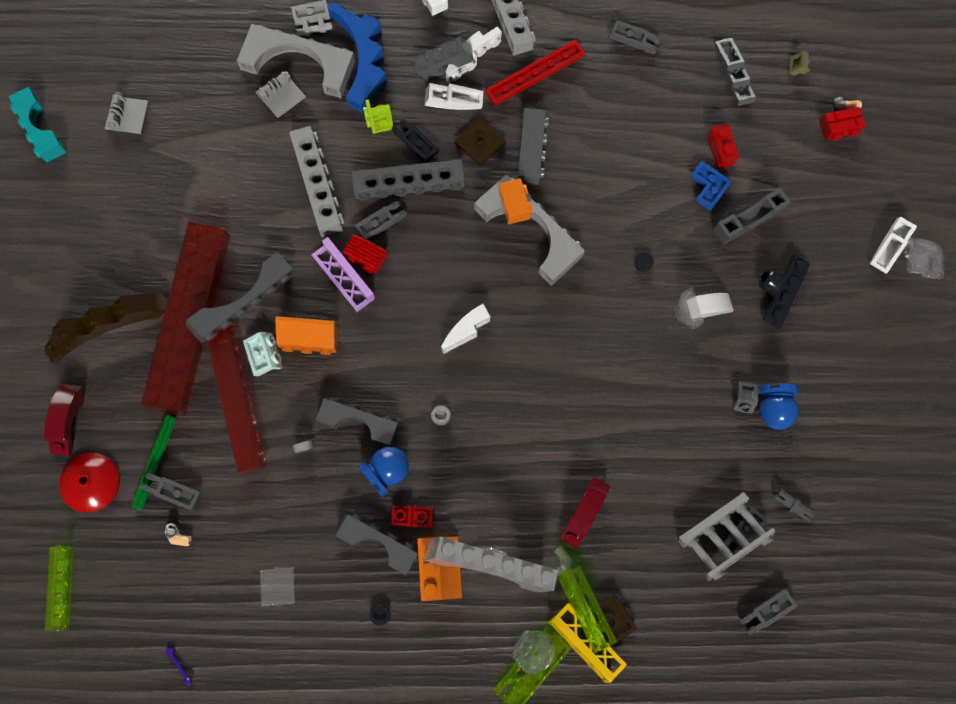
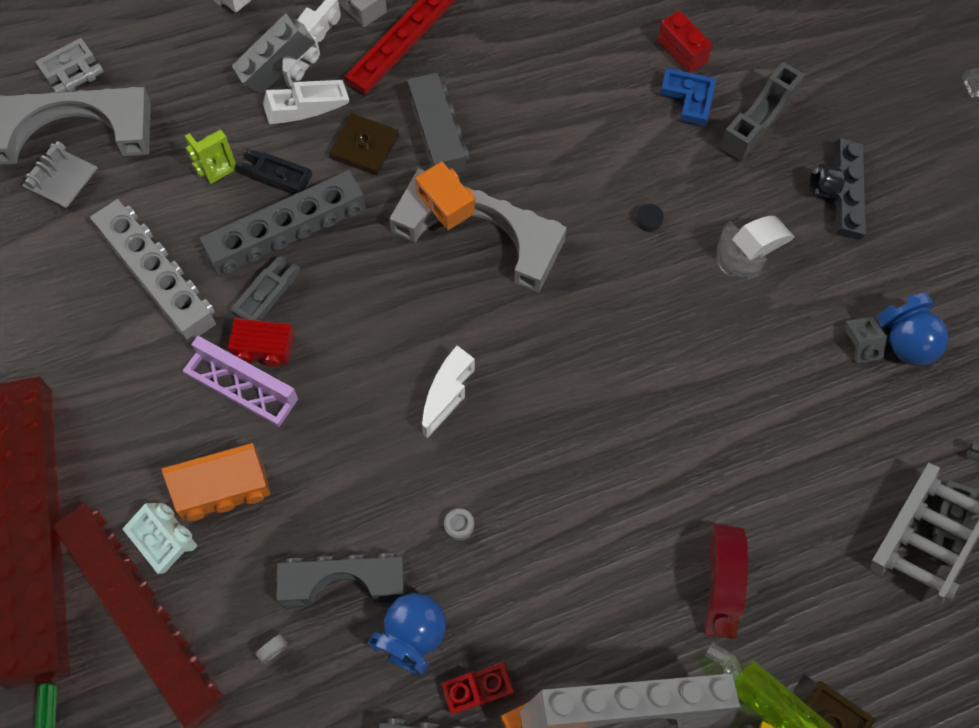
camera: 20 degrees left, 10 degrees down
dark grey arch [186,252,293,343] -> none
blue arch [328,2,387,114] -> none
white slope [870,217,917,274] -> none

